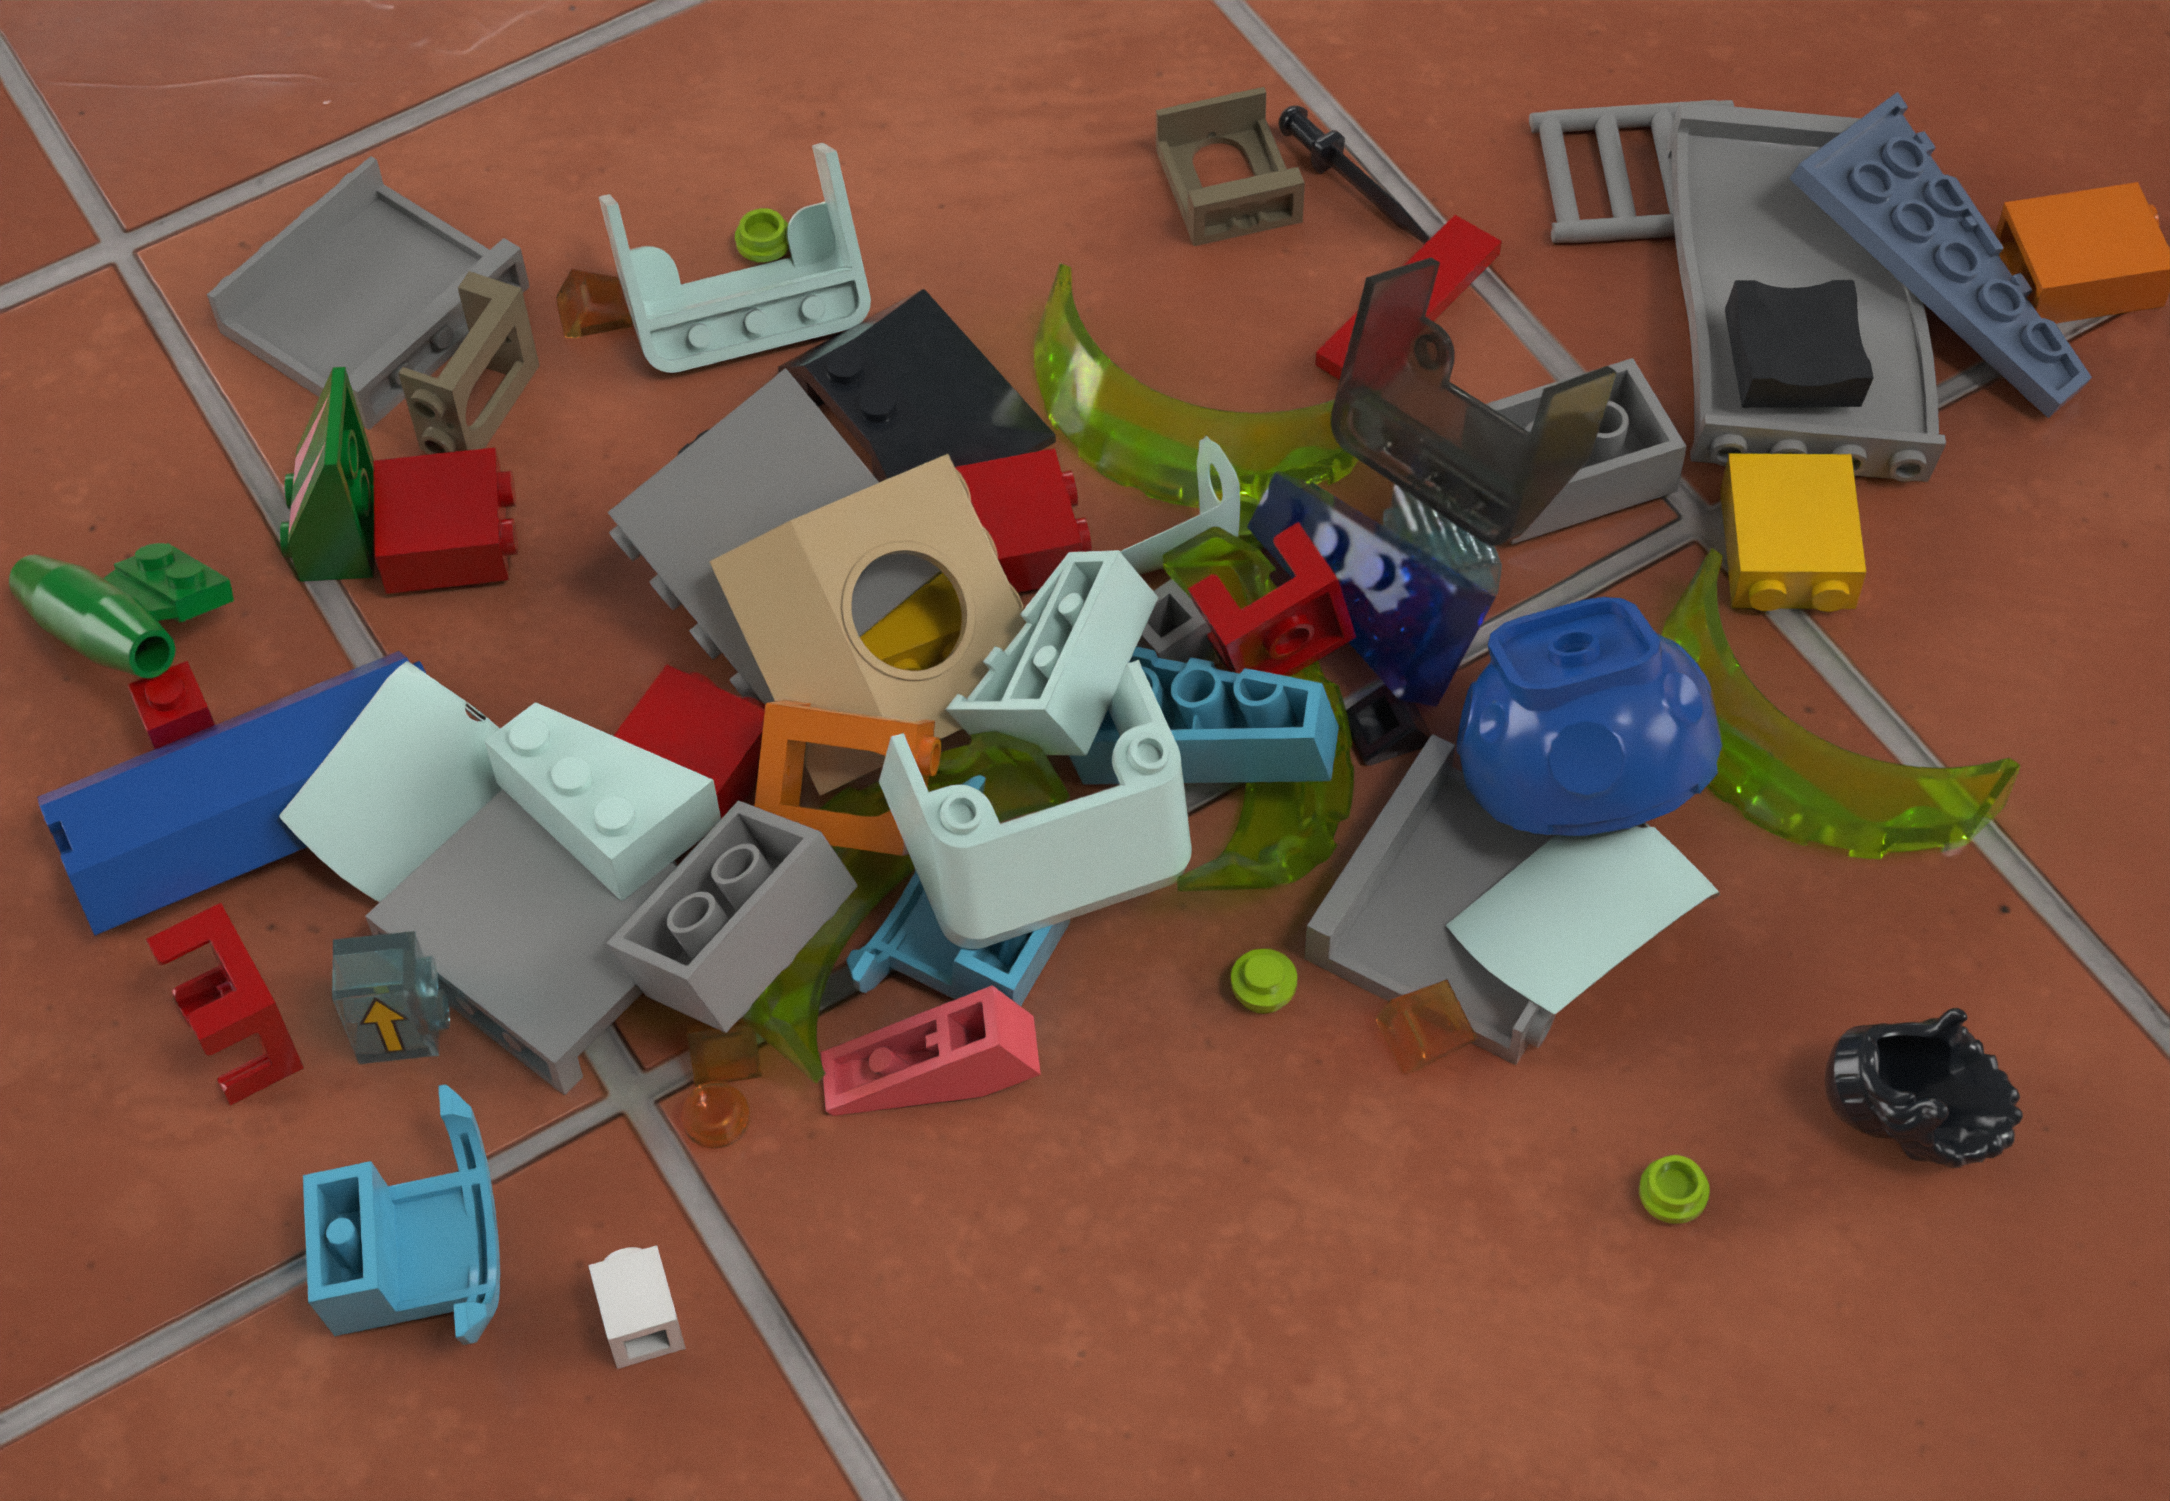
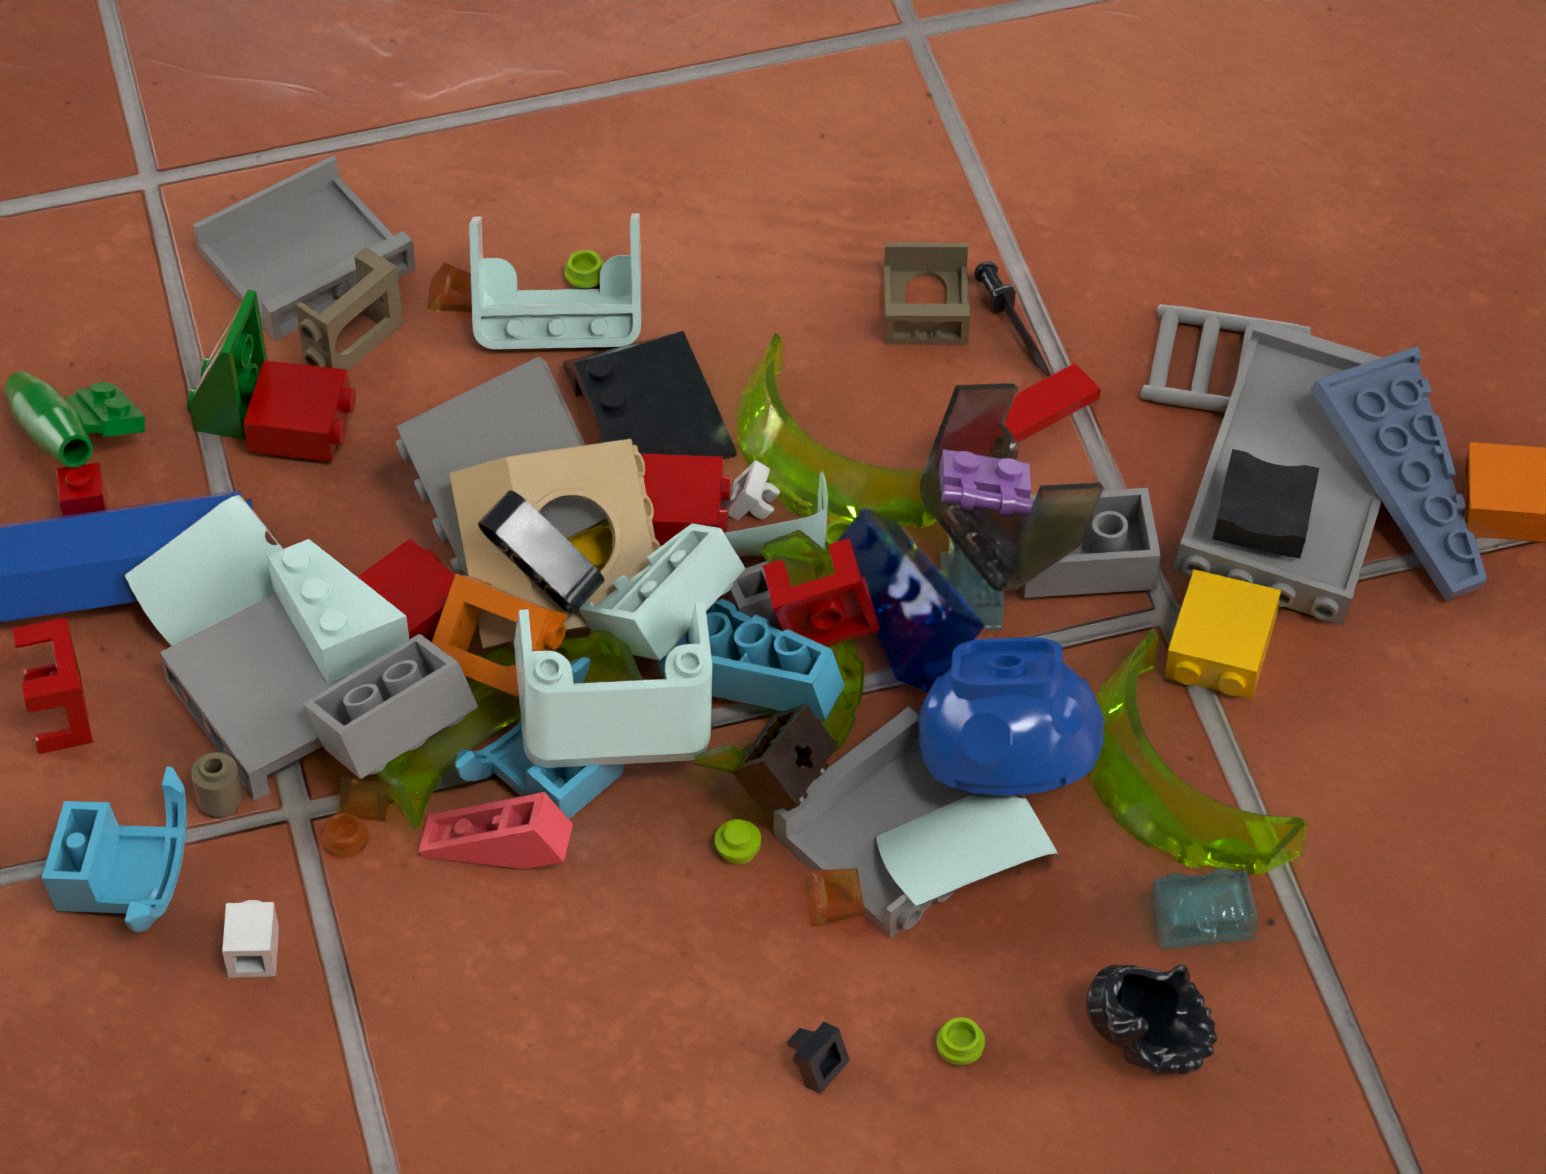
camera: 15 degrees right, 5 degrees down
clear light blue brick [332,931,450,1064] -> none
black slope [1340,680,1431,766] -> none
none -> dark tan brick [191,752,243,819]
none -> beam [478,490,605,614]
none -> white tile [725,460,780,521]
none -> dark brown brick [732,703,838,814]
none -> black tile [787,1022,850,1094]
none -> medium lavender plate [939,449,1033,518]
none -> clear light blue brick [1151,868,1258,949]

